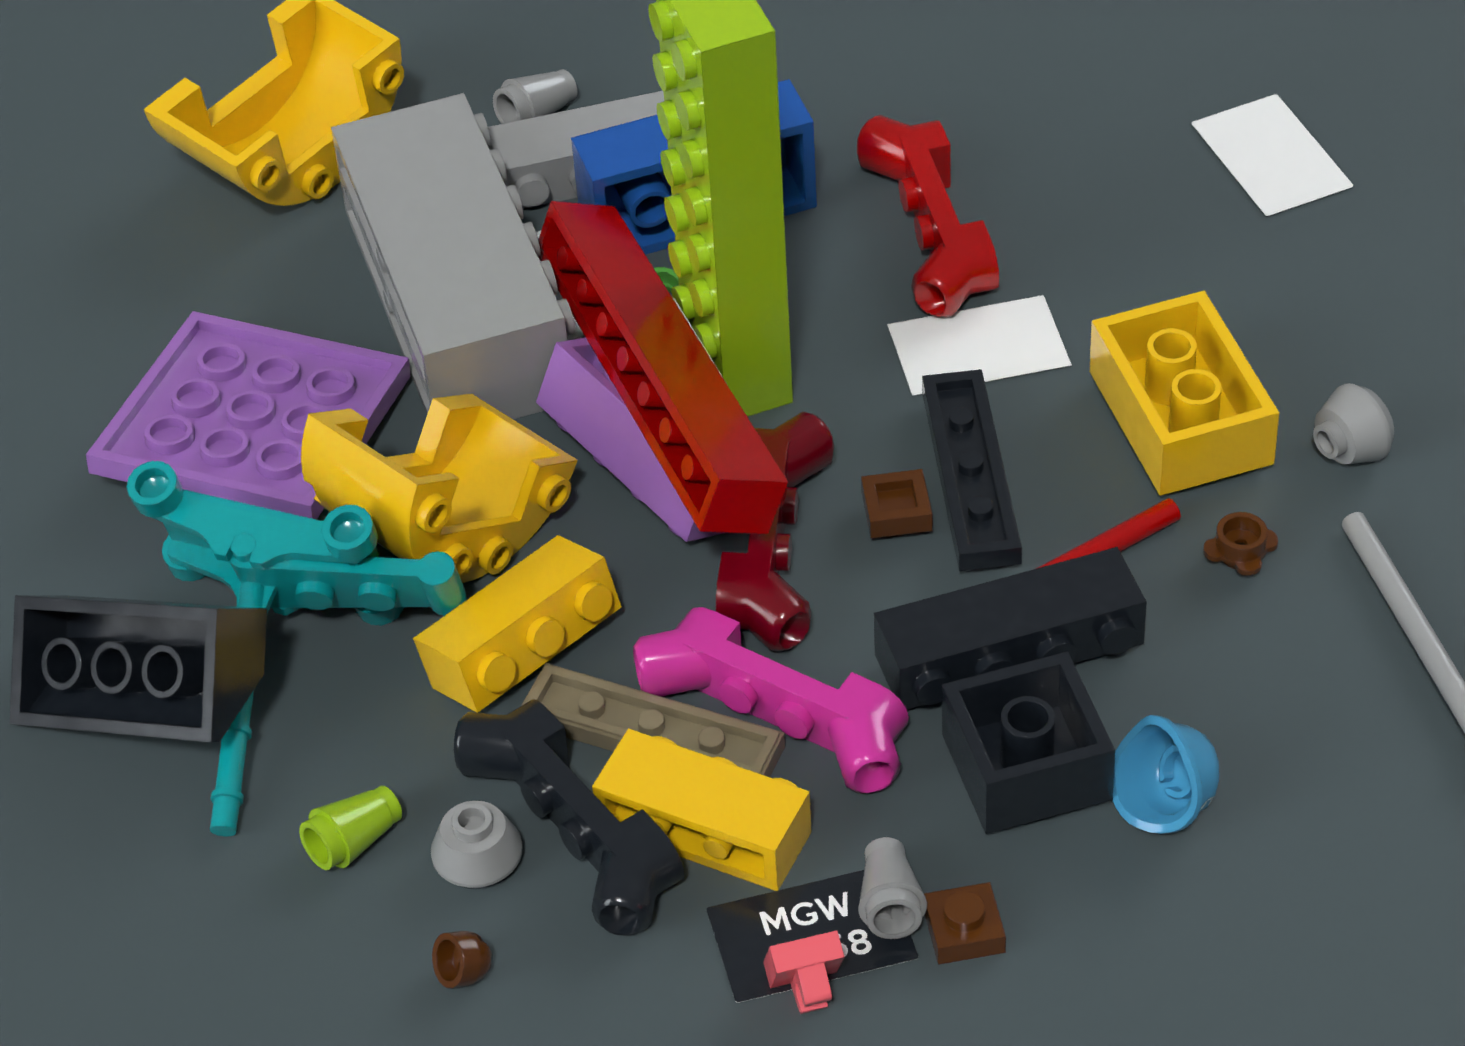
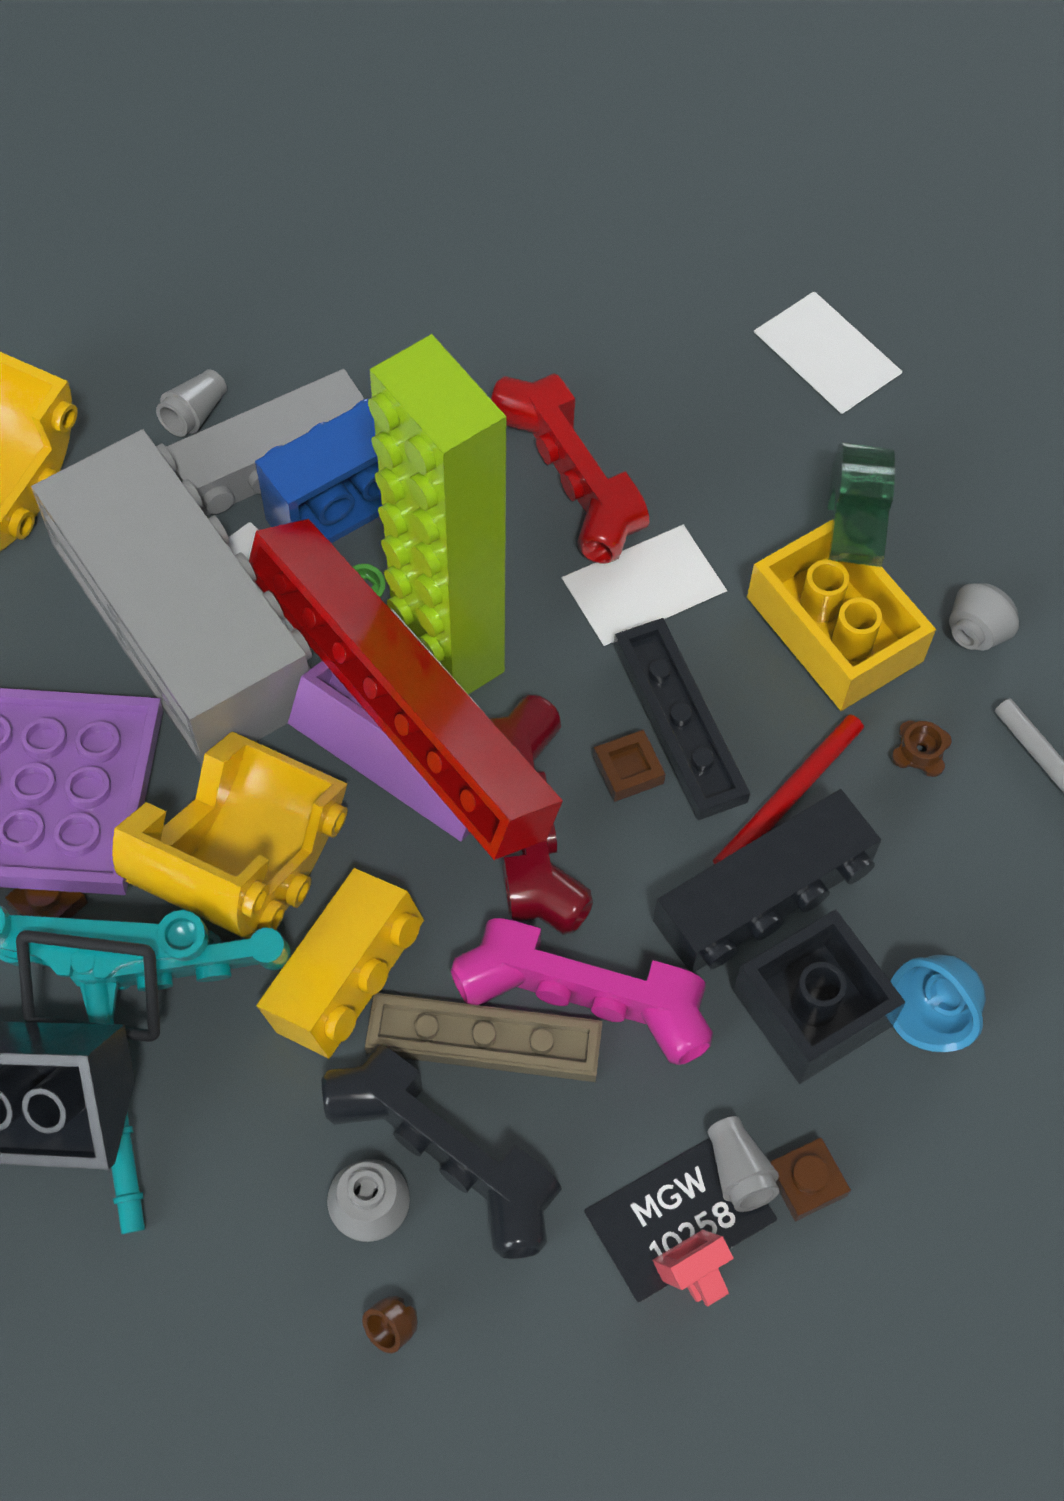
camera: 20 degrees left, 15 degrees up
lime cone [299,785,402,870] -> none
yellow brick [592,728,812,891] -> none
none -> black piece [16,930,160,1042]
none -> clear green arch [827,442,895,567]

